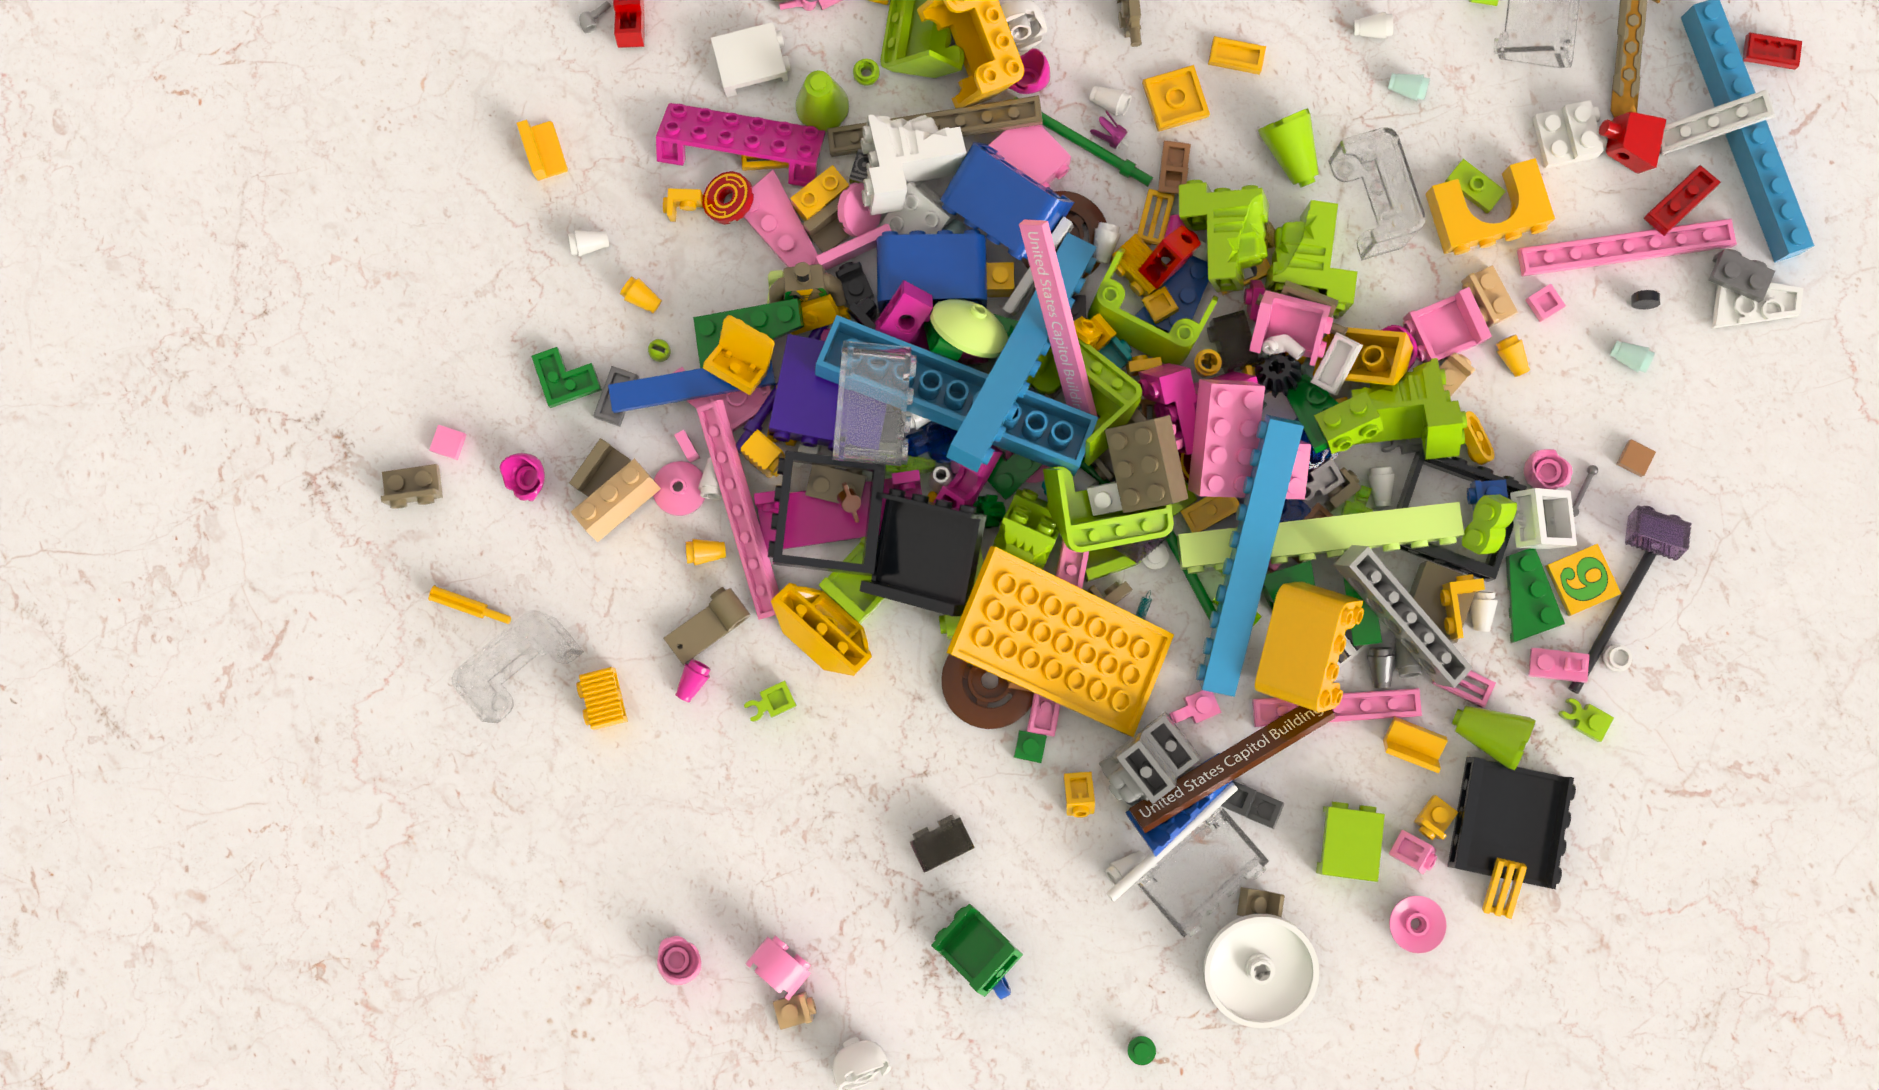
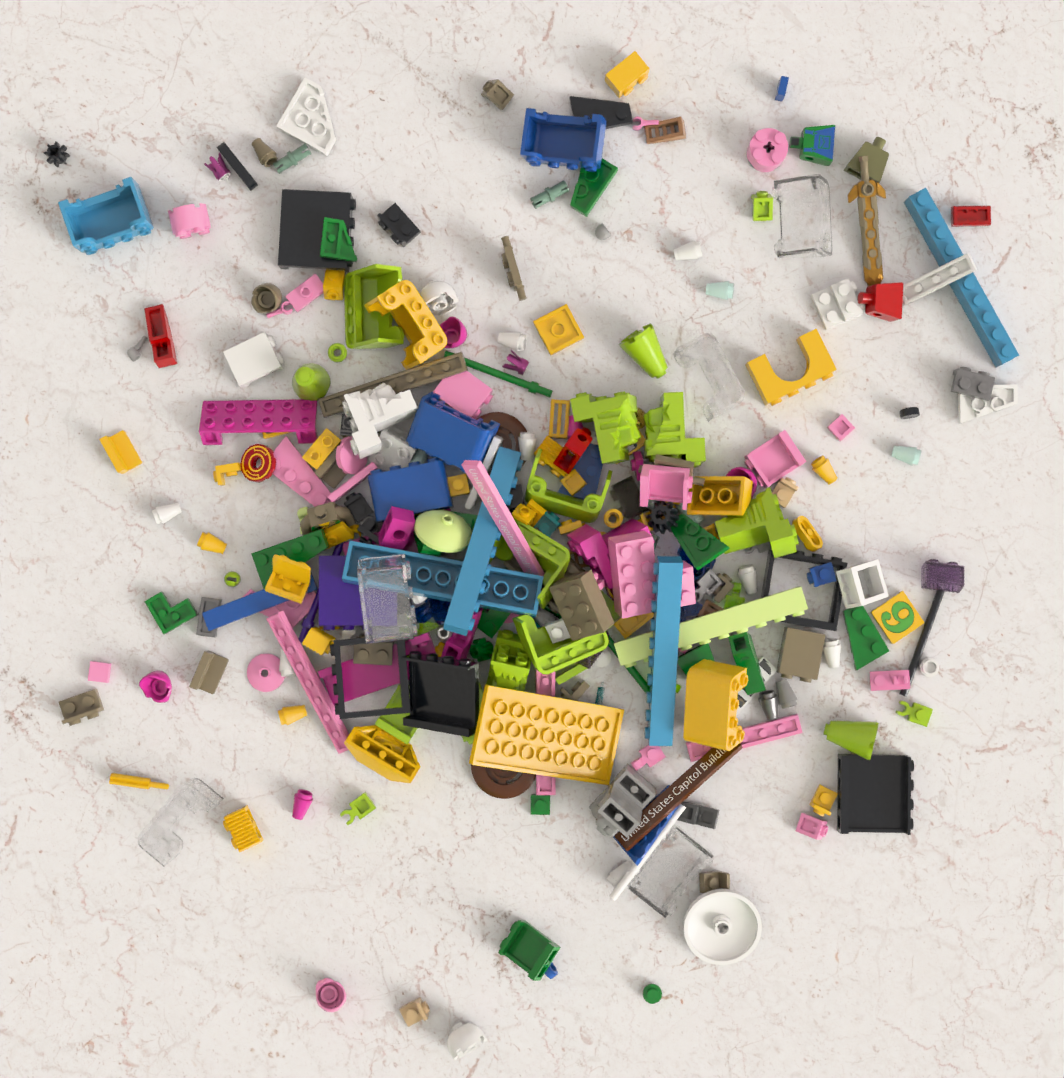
camera: 10 degrees left, 5 degrees up
tan brick [571,458,661,542] -> none
dark tan door [663,587,751,665] -> none
bright pink tile [674,430,700,463] -> none
bright pink brick [745,936,811,1000] -> none
reddish brown piece [837,482,861,523] -> none
clear smoke brick [910,814,975,873] -> none
yellow bracket [1064,771,1095,818] -> none
medium nougat slope [1158,140,1191,195] -> none
yellow tile [1208,36,1266,75] -> none
white arm [1262,334,1306,360] -> none
white tile [1311,332,1363,395] -> none
lime bracket [1314,391,1384,454] -> none
lime panel [1316,801,1385,882] -> none
light grey brick [1333,545,1473,688] -> none
yellow panel [1383,716,1448,773] -> none
bright pink dish [1389,896,1446,953] -> none
bright pink tile [1432,671,1496,708] -> none
yellow bracket [1440,574,1485,640] -> none
lime plate [1445,159,1506,214] -> none
tan bracket [1461,265,1518,328] -> none
lime brick [1462,494,1517,555] -> none
yellow tile [1482,858,1527,919] -> none
bright pink tile [1517,219,1737,277] -> none
bright pink hair [1524,449,1572,490] -> none
flat silver hinge [1572,465,1598,517] -> none
medium nougat tile [1616,439,1656,477] -> none
red tile [1644,165,1721,236] -> none

